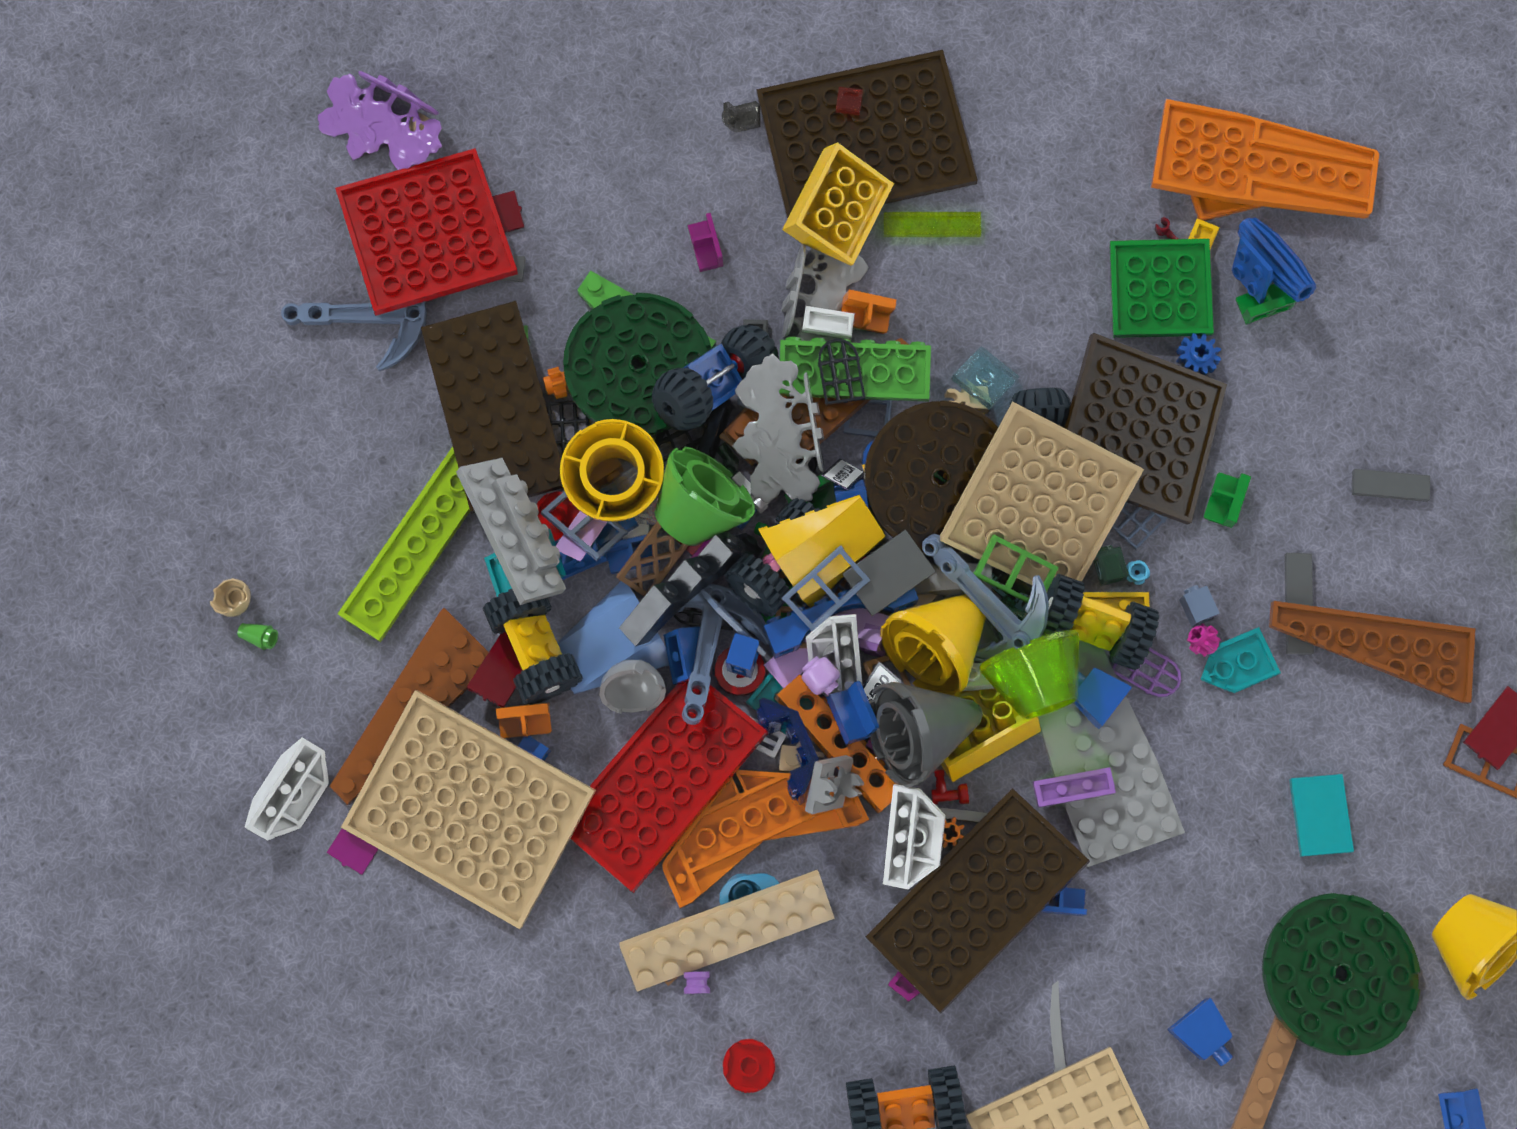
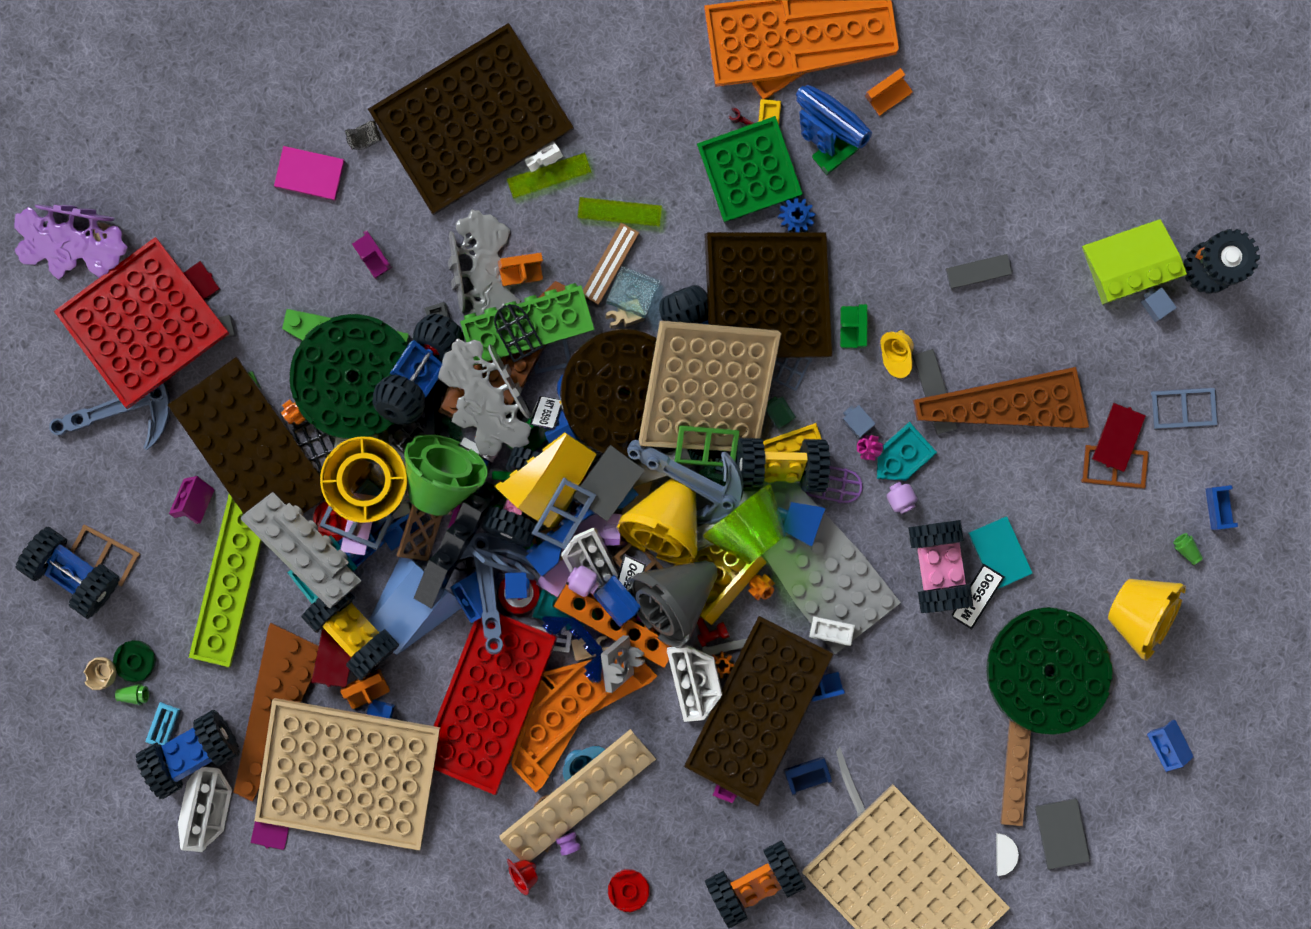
camera: 15 degrees left, 10 degrees up
light grey cylinder [599,660,666,714] -> none
yellow slope [782,142,894,266] -> none
white tile [802,306,855,340] -> none
clear red tile [836,87,863,115] -> none
medium lavender plate [1032,767,1116,808] -> none
medium azure plate [1125,560,1150,585] -> none
blue torso [1167,998,1233,1066] -> none
none -> black plate [15,526,120,619]
none -> medium nougat window [70,524,140,587]
none -> dark green tile [113,640,156,682]
none -> black plate [136,710,240,799]
none -> medium azure tile [145,702,181,745]
none -> magenta panel [169,476,214,524]
none -> dark pink tile [274,146,345,201]
none -> red piece [507,859,538,895]
none -> white plate [524,141,563,172]
none -> clear neon green tile [577,197,662,227]
none -> medium nougat tile [583,223,639,305]
none -> orange gear [748,574,775,601]
none -> dark blue panel [783,756,832,796]
none -> white plate [809,616,855,646]
none -> orange panel [865,68,913,116]
none -> yellow piece [880,330,914,378]
none -> lavender head [886,482,918,514]
none -> plate [908,520,973,613]
none -> sticker [951,564,1005,630]

